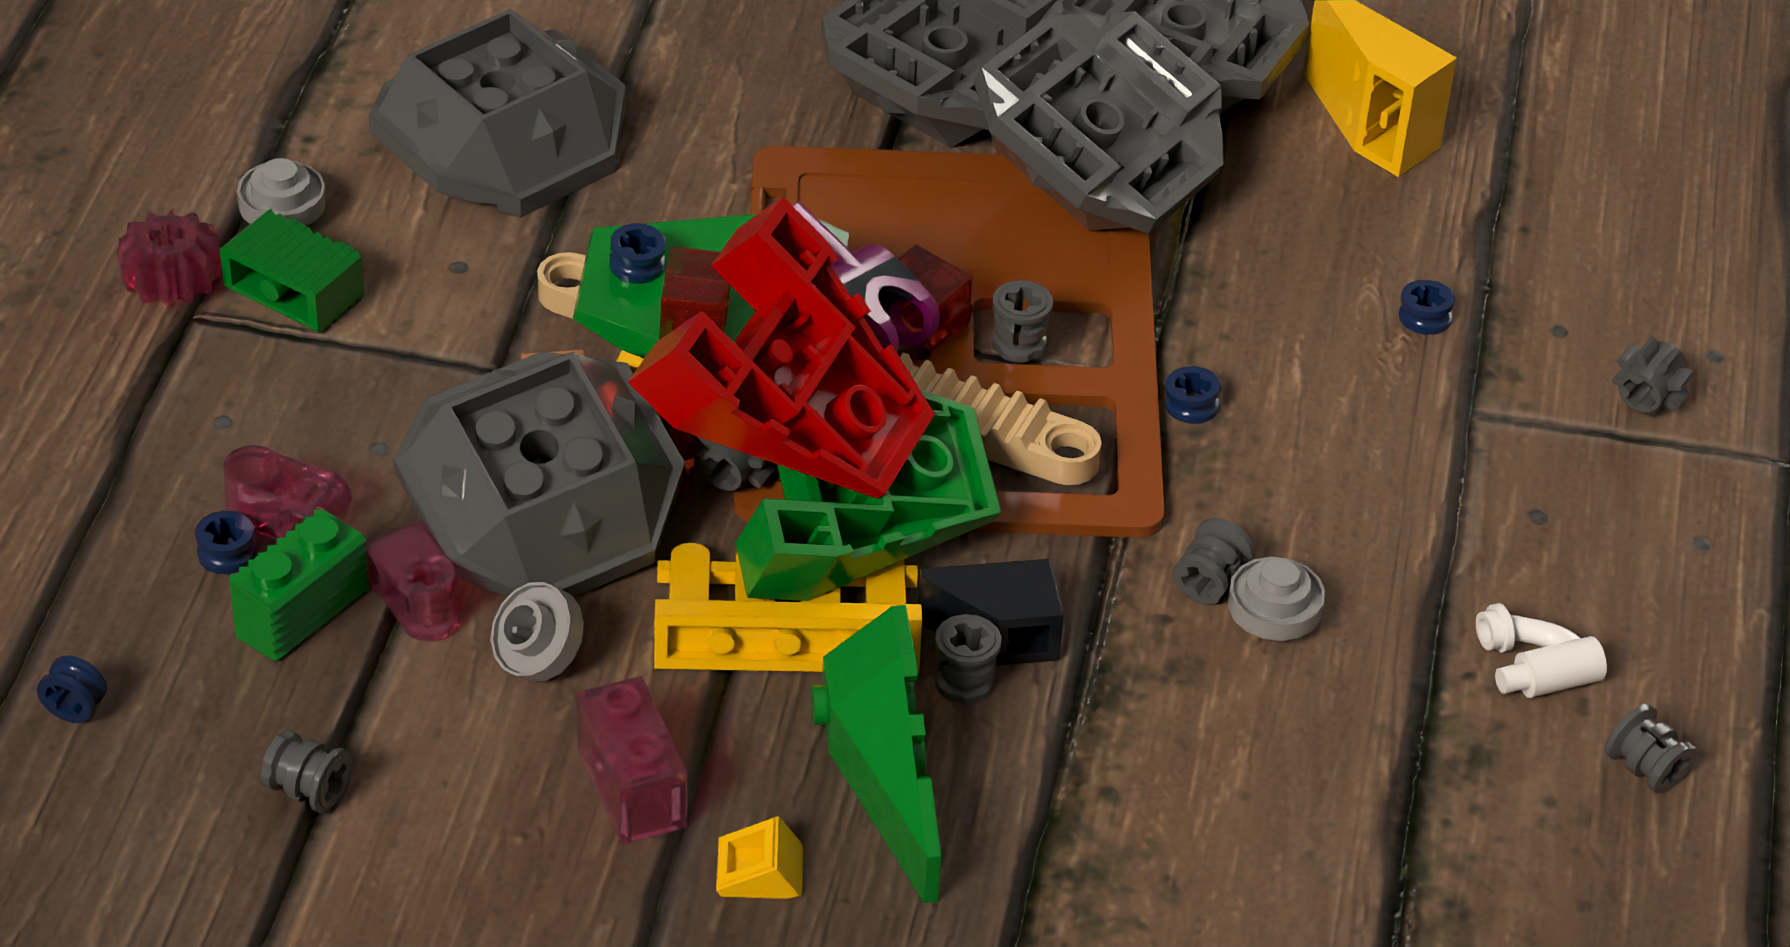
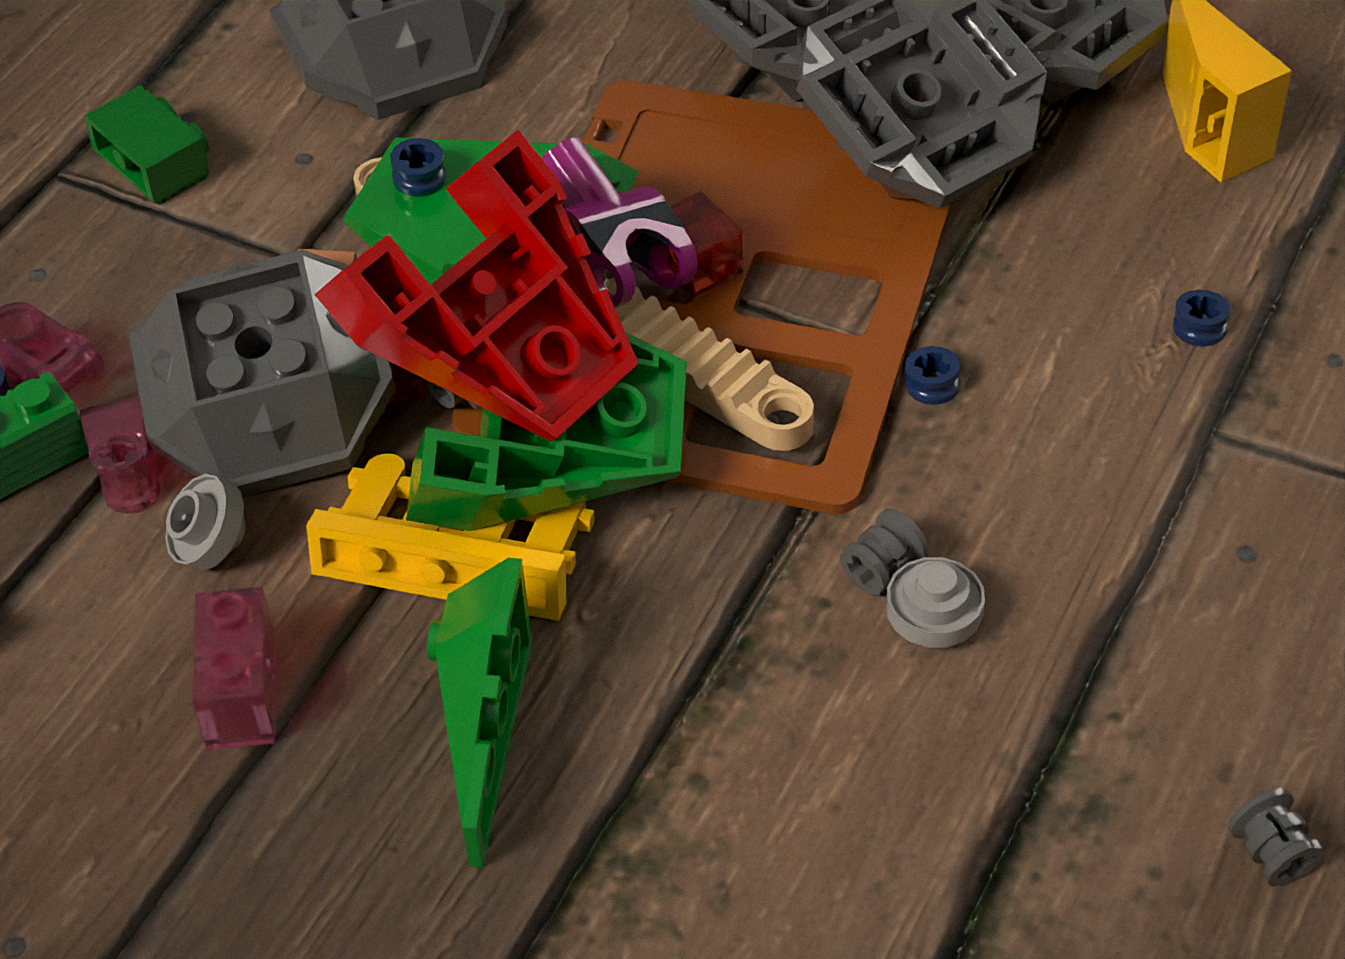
camera: 20 degrees right, 5 degrees up
clear pink gear [117,208,222,308] -> none
light grey plate [237,158,326,226] -> none
clear red brick [659,246,731,340] -> none
yellow slope [716,816,804,899] -> none
black slope [918,559,1064,666] -> none
dark grey bush [935,614,1002,705] -> none
dark grey bush [992,280,1053,363] -> none
white plant [1476,603,1607,698] -> none

